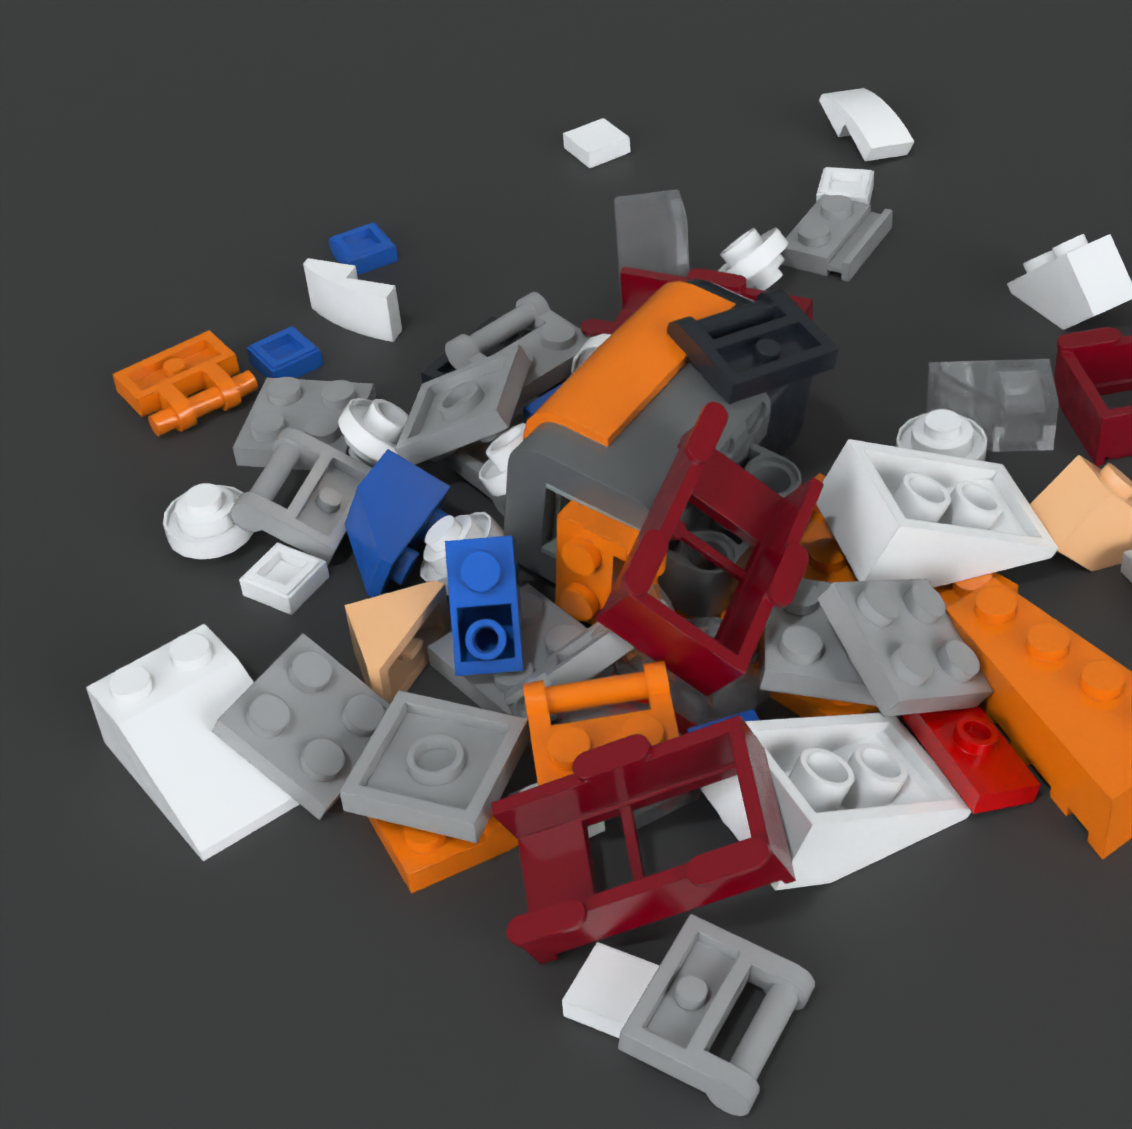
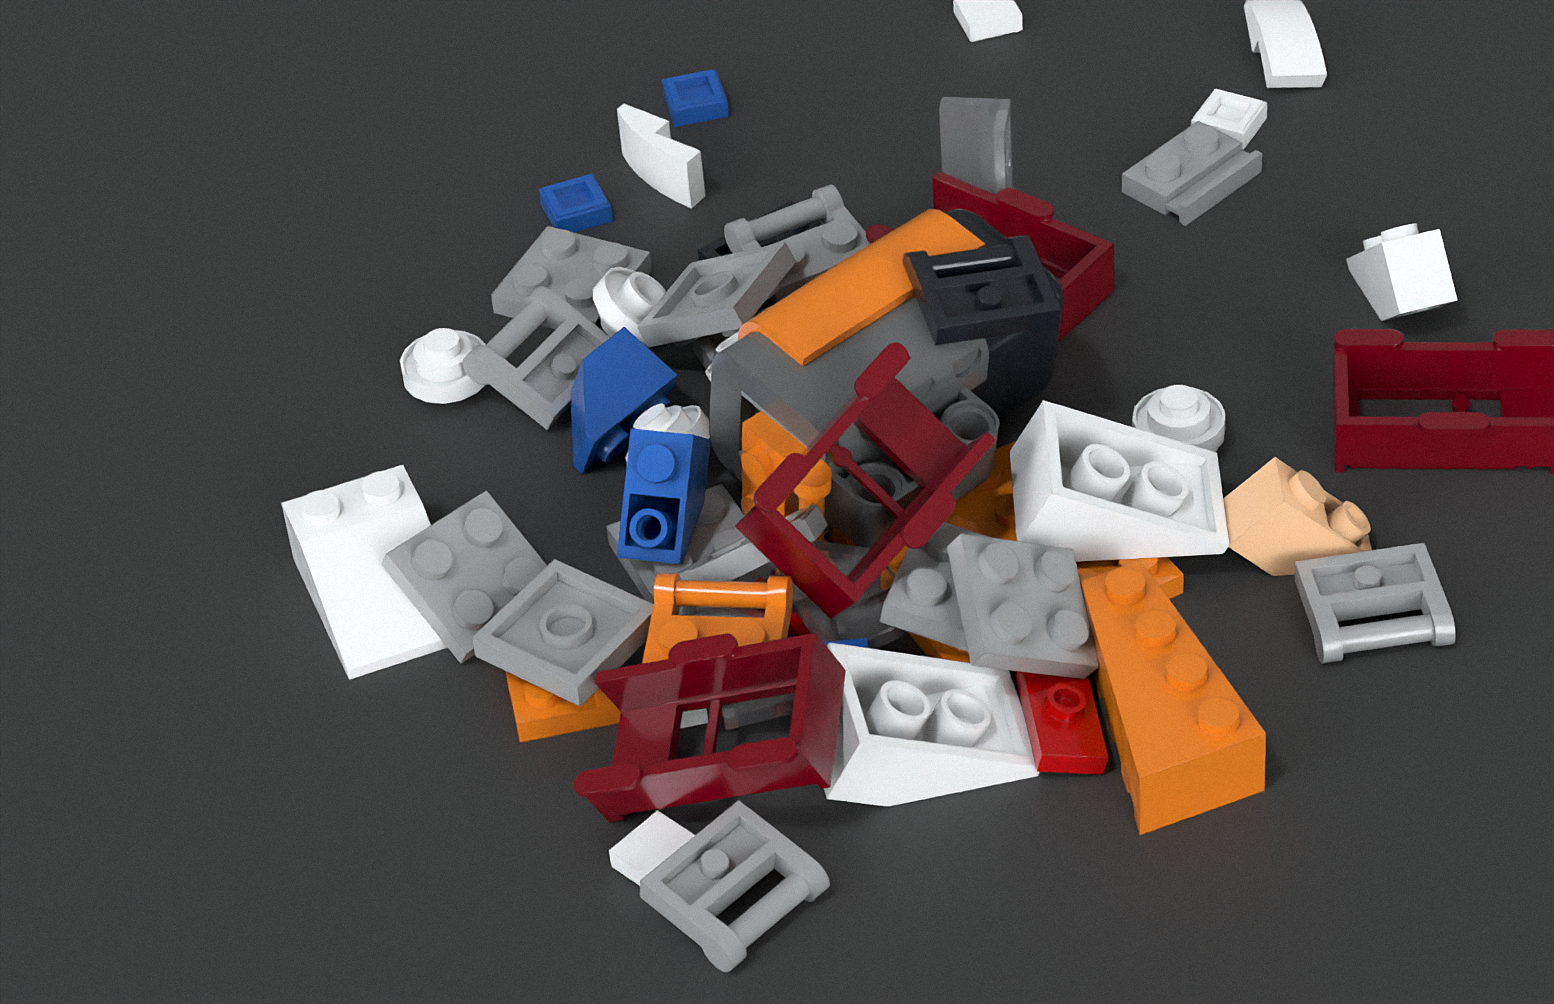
camera: 15 degrees right, 0 degrees up
orange plate [112,330,258,436] -> none
white tile [239,542,329,615] -> none
light nougat slope [344,580,452,704] -> none
white plate [718,227,789,291] -> none
clear slope [926,359,1059,452] -> none

